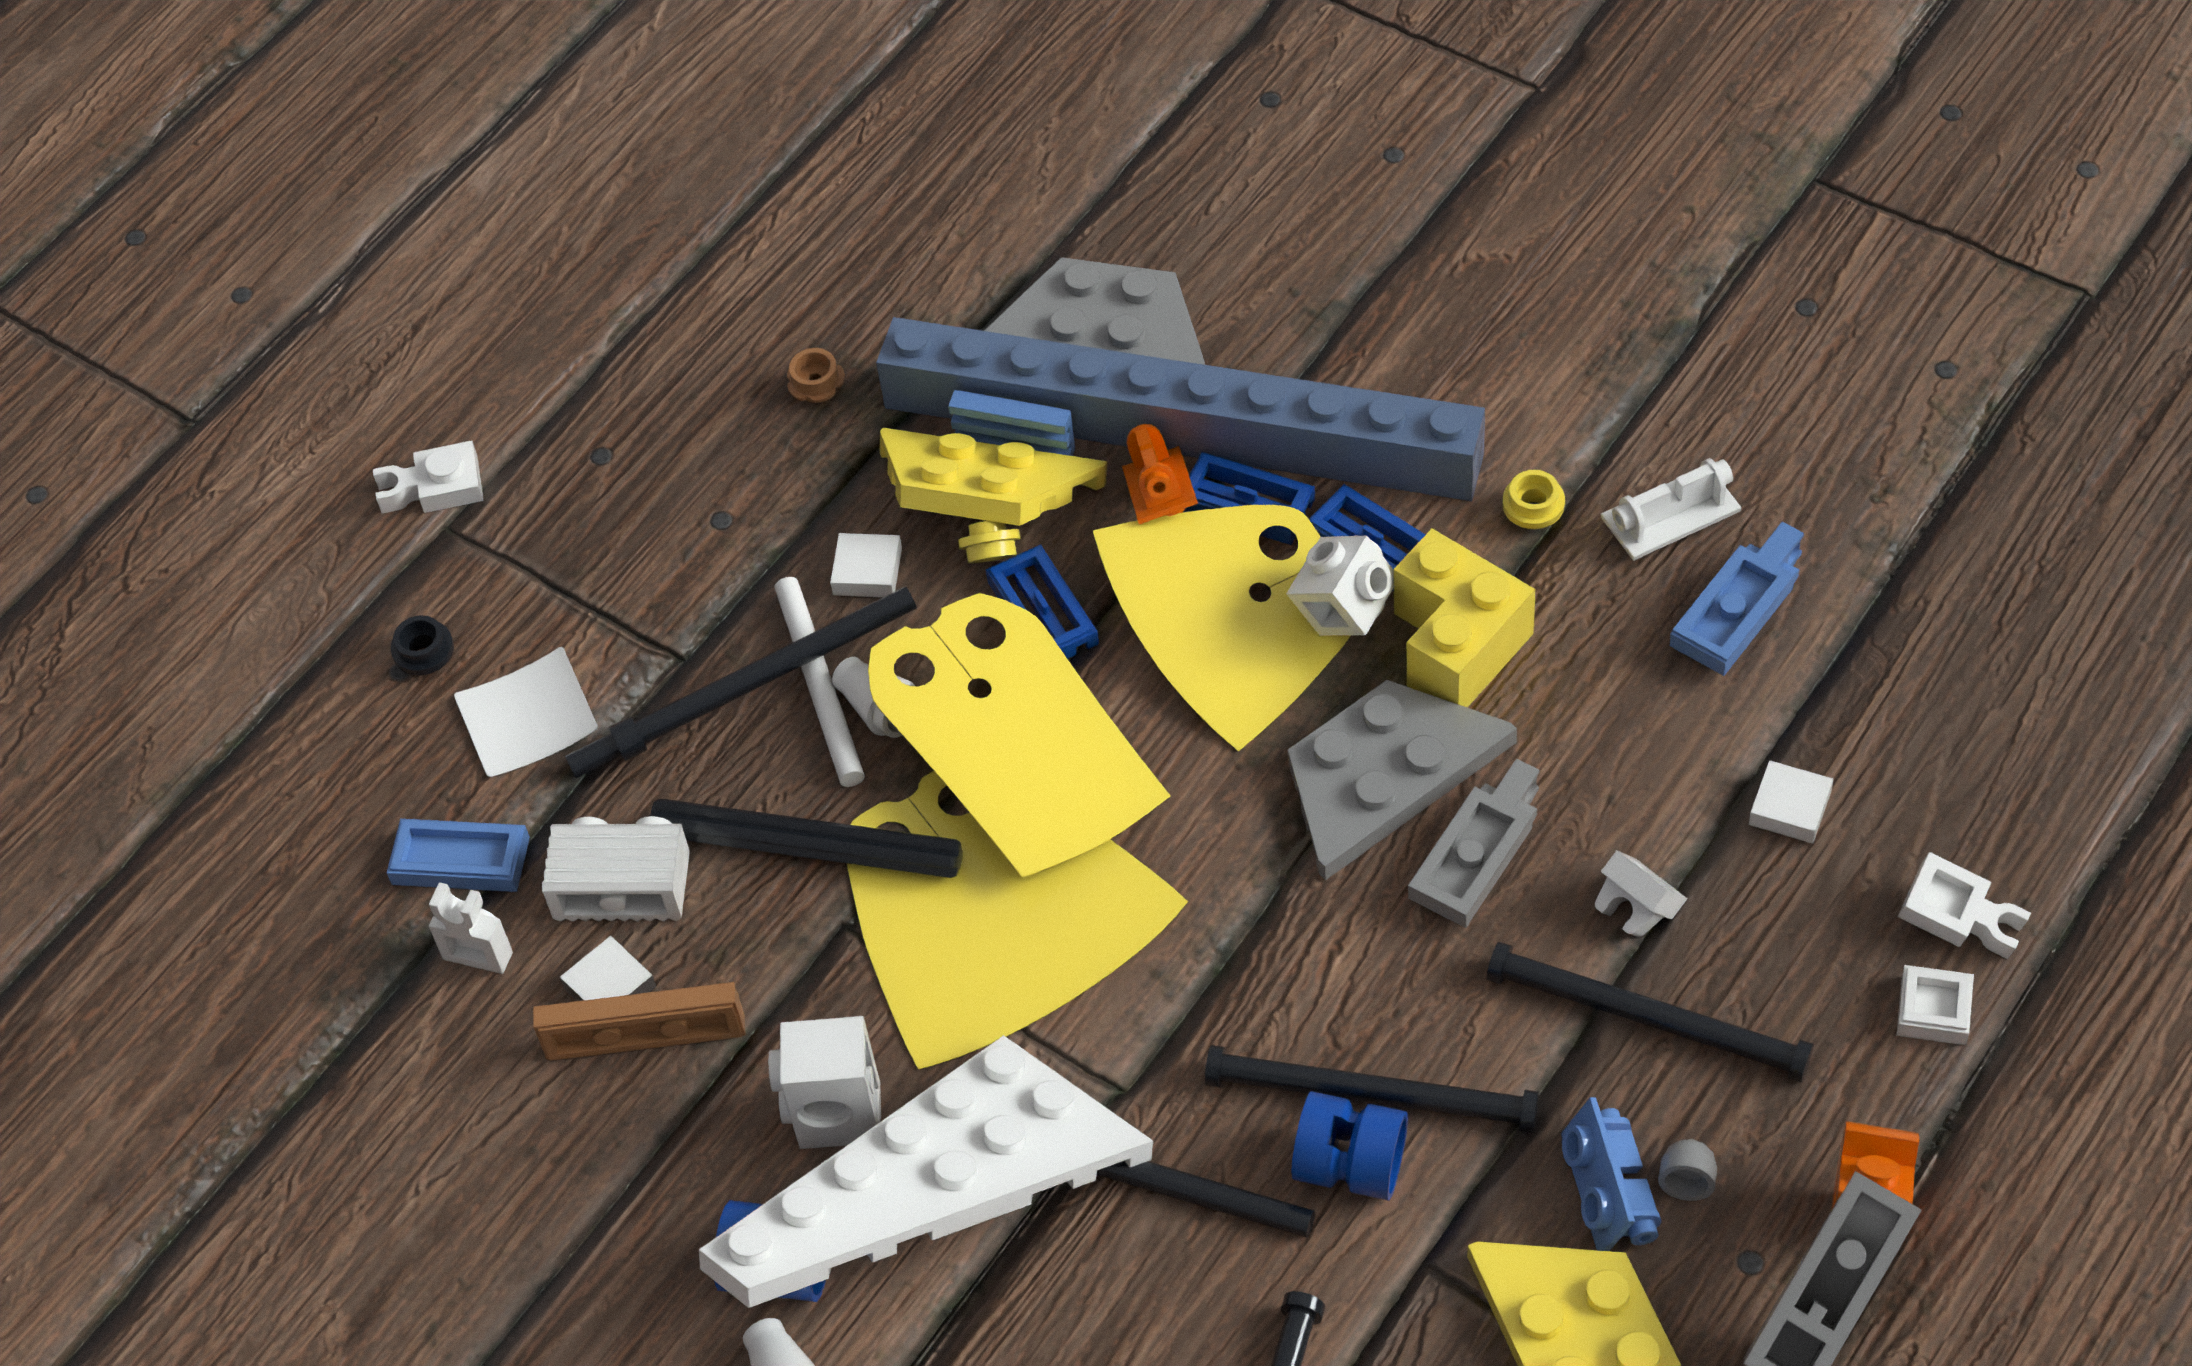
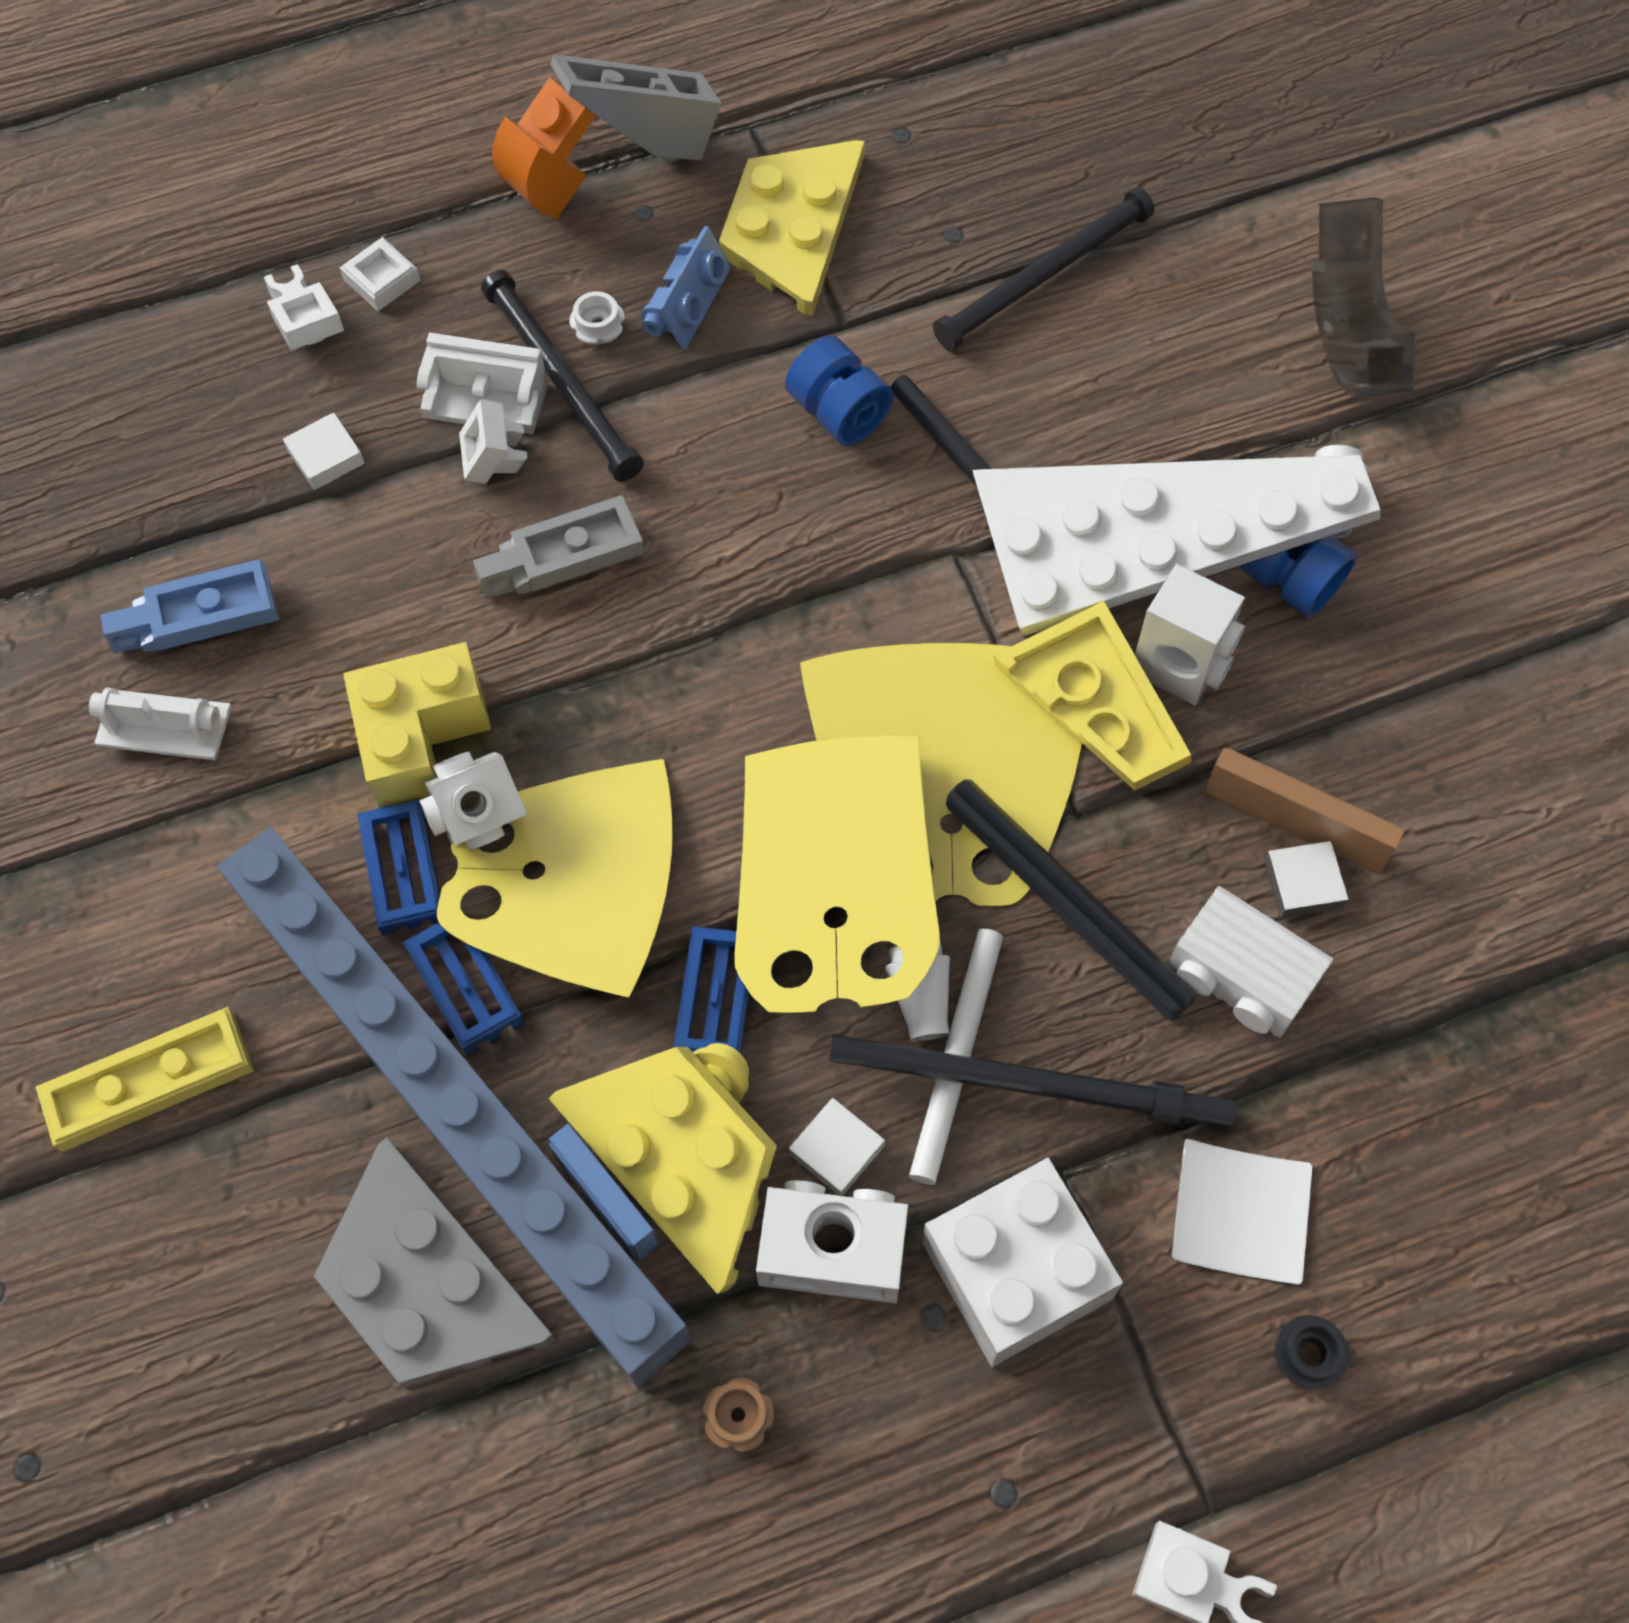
camera: 150 degrees left, 10 degrees up
medium blue tile [387,818,530,892] -> none
white plate [429,882,513,974] -> none
orange hinge [1122,424,1198,524] -> none
black bar [1205,1045,1539,1133] -> none
light grey wing [1288,680,1517,880] -> none
light yellow plate [1502,470,1565,529] -> none
light grey hinge [1658,1139,1717,1201] -> none
none -> light yellow tile [36,1007,254,1152]
none -> white hinge [416,333,548,435]
none -> white plate [569,291,625,345]
none -> white brick [756,1180,908,1303]
none -> white brick [922,1158,1123,1367]
none -> light yellow wing [993,601,1191,791]

